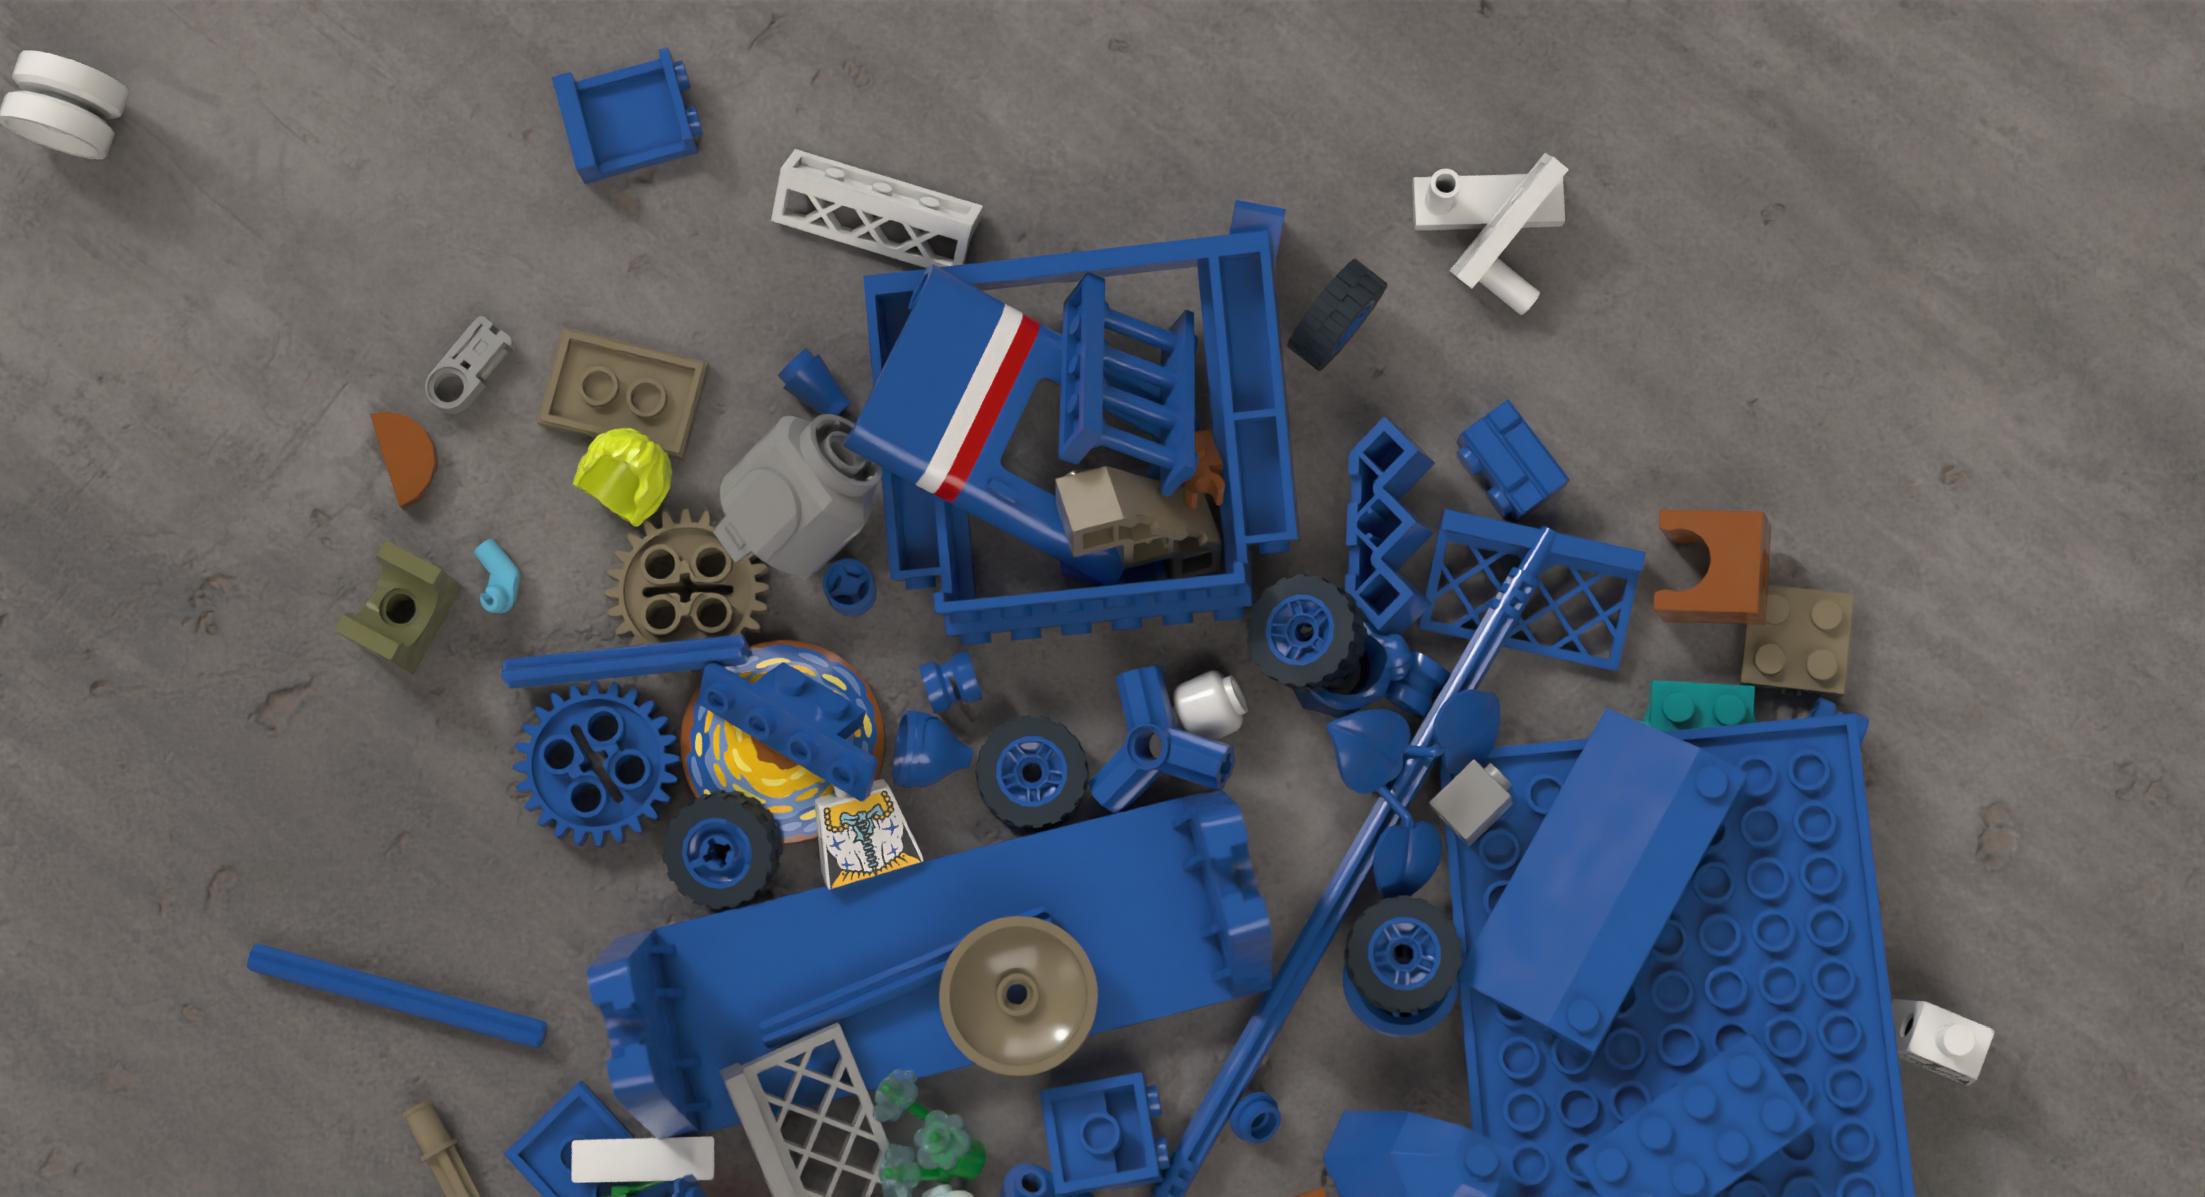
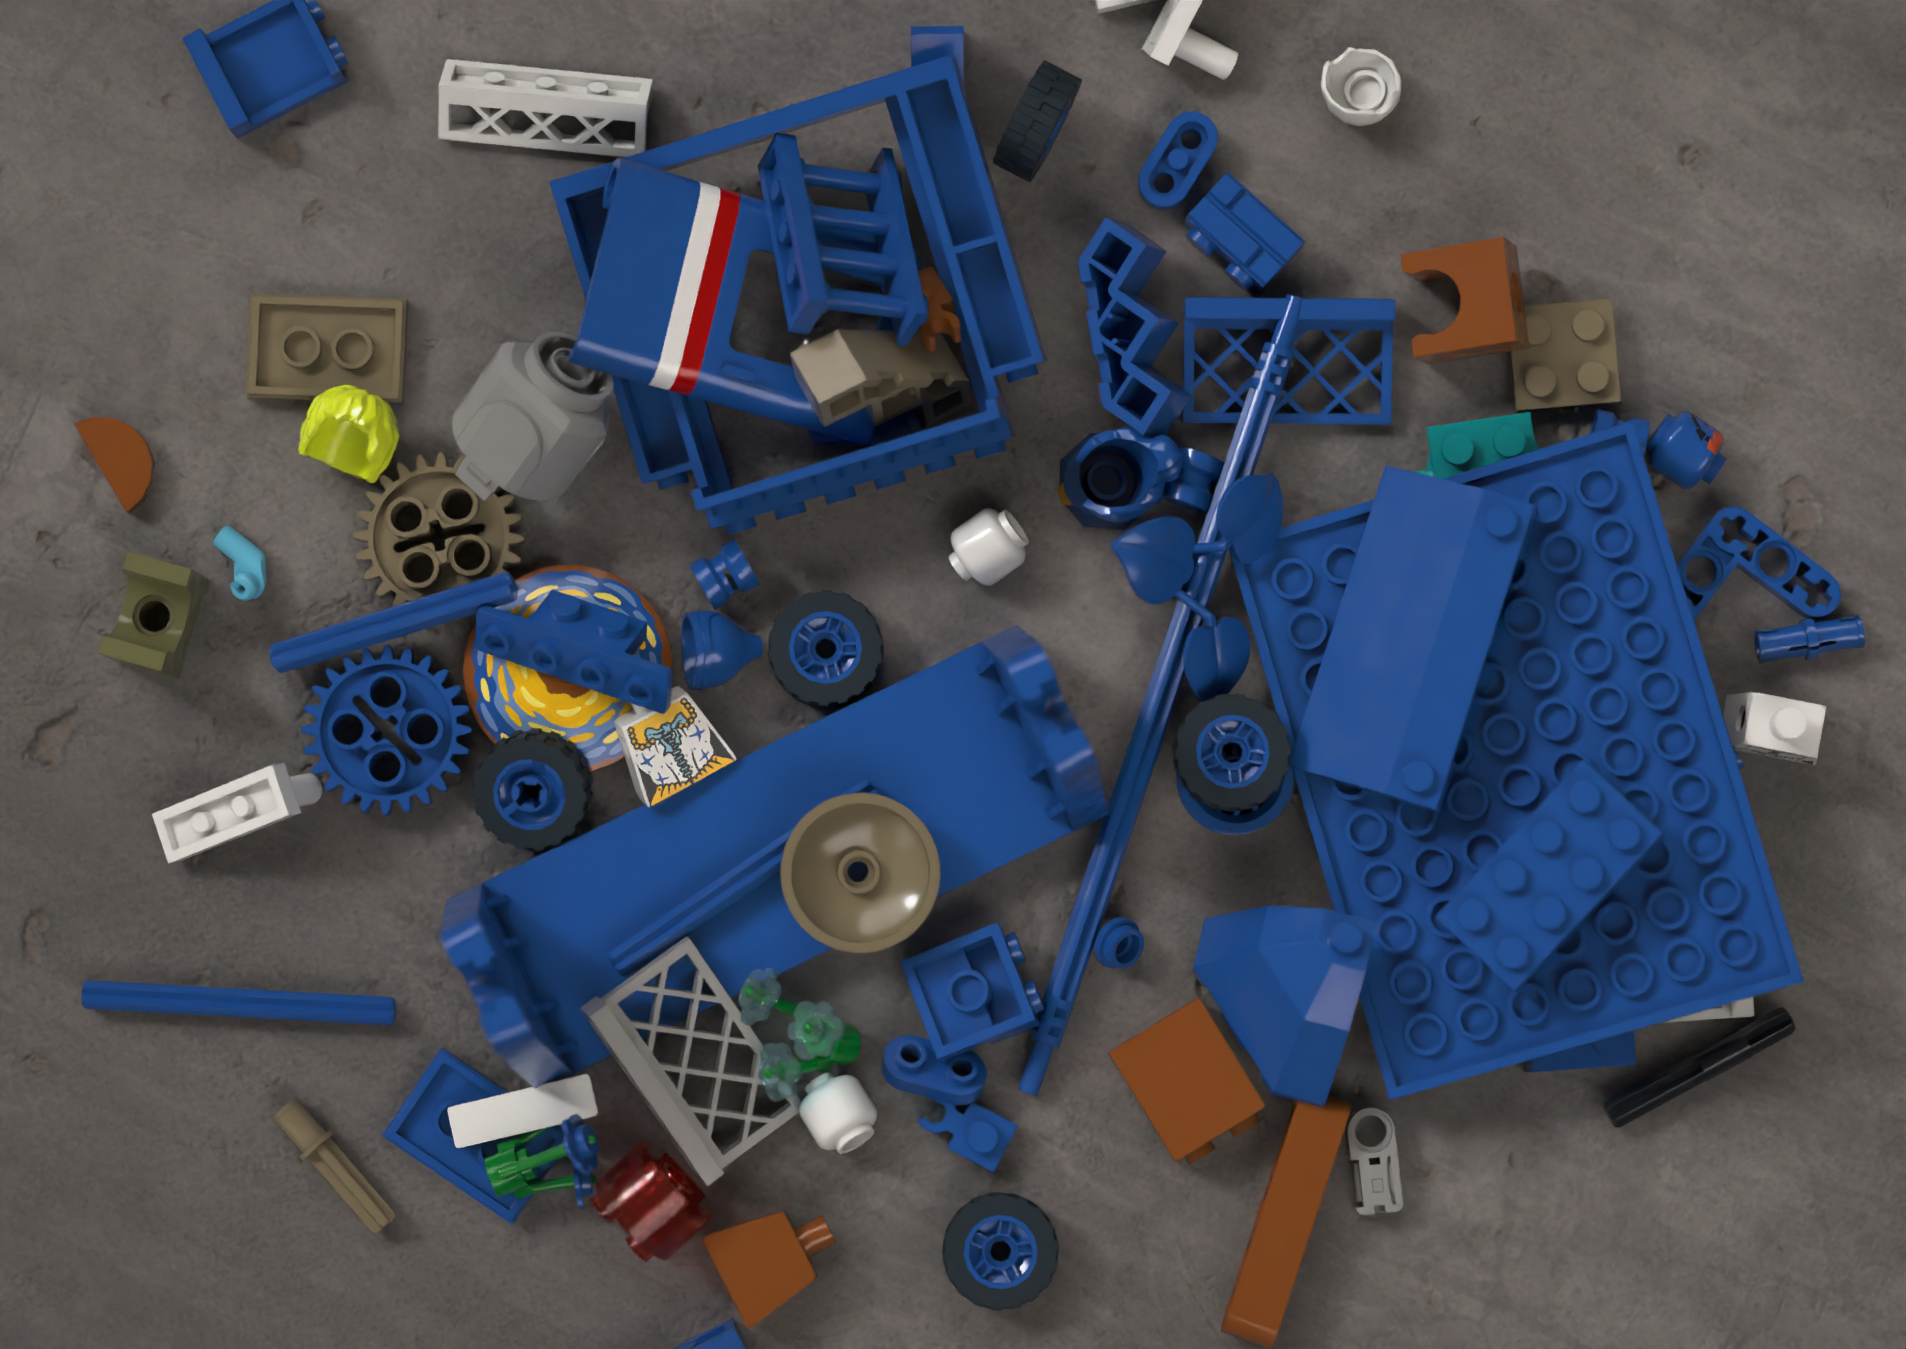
camera: 15 degrees left, 5 degrees up
light grey piece [425,316,516,414] -> none
blue cone [778,348,852,416] -> none
blue wheel [823,558,877,617] -> none
blue piece [1088,665,1236,814] -> none
black wheel [1246,573,1367,693] -> none
light grey brick [1429,760,1513,847] -> none
none -> white piece [152,763,322,864]
none -> blue plate [1138,111,1218,210]
none -> white hair [1321,47,1402,126]
none -> blue head [1646,411,1727,489]
none -> blue beam [1676,507,1841,620]
none -> blue pin [1754,614,1865,664]

